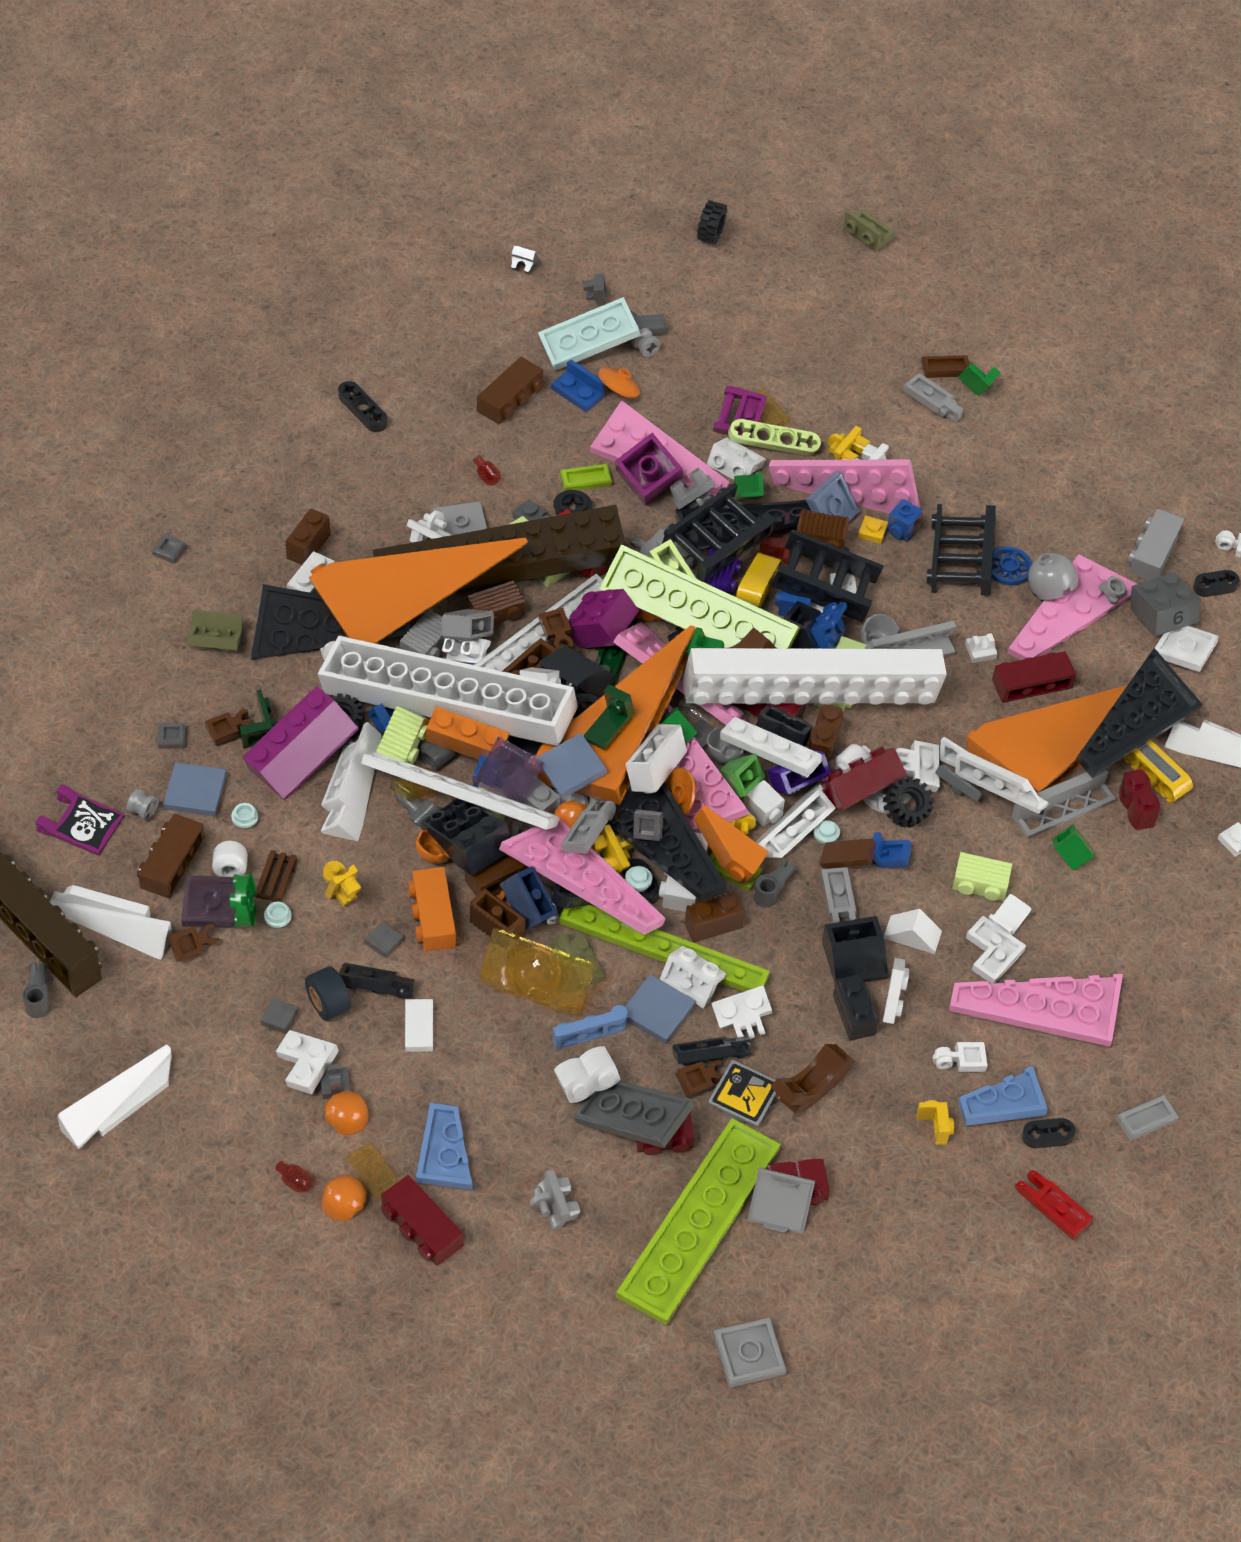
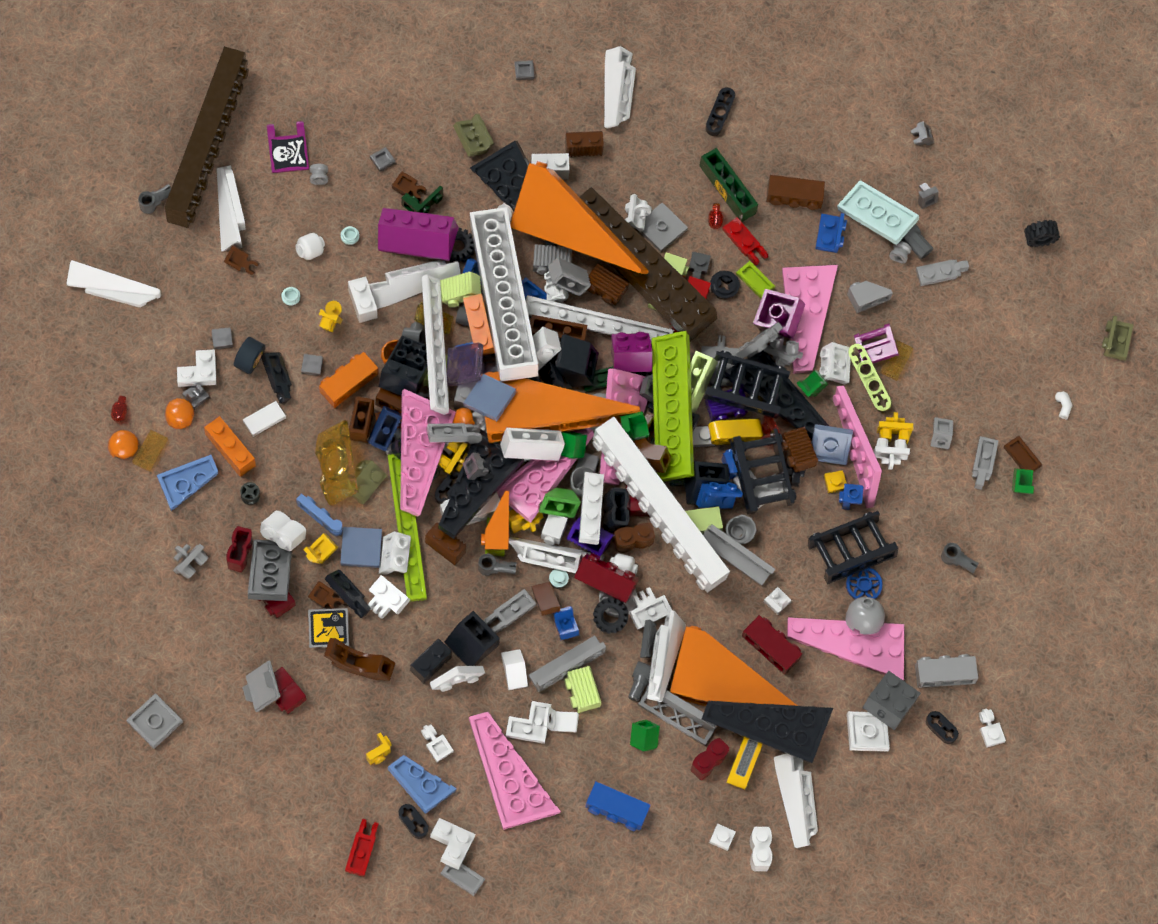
camera: 55 degrees right, 15 degrees up
reddish brown brick [137,813,205,899] -> none
sand blue tile [163,762,227,817] -> none
clear purple plate [181,875,236,928] -> none
green plate [230,874,257,928] -> none
reddish brown tile [255,850,297,902] -> none
dark red brick [381,1175,464,1266] -> none
reddish brown plate [538,608,573,650] -> none
dark green bracket [584,684,635,750] -> none
orange dish [598,367,640,398] -> none
lime plate [616,1118,781,1326] -> none
light aqua plate [625,866,652,892] -> none
orange dish [665,768,695,817] -> none
light grey plate [1099,576,1127,603] -> none
none -> orange brick [204,416,256,477]
none -> dark red brick [226,526,253,573]
none -> pearl dark grey wheel [240,482,260,505]
none -> yellow bracket [304,533,338,564]
none -> white brick [348,276,377,323]
none -> white plate [430,818,476,870]
none -> light grey fence [528,635,606,692]
none -> blue brick [585,781,650,831]
none -> white wedge [604,46,636,128]
none -> dark grey pin [628,661,651,702]
none -> dark grey plate [639,372,654,403]
none -> dark green brick [699,148,758,222]
none -> red hinge [722,217,769,265]
none -> light grey plate [736,322,783,358]
none -> light grey slope [847,281,893,313]
none -> light grey hinge [916,260,969,286]
none -> light grey bracket [931,417,953,449]
none -> dark grey pin [941,543,979,574]
none -> white arm [1055,391,1072,420]

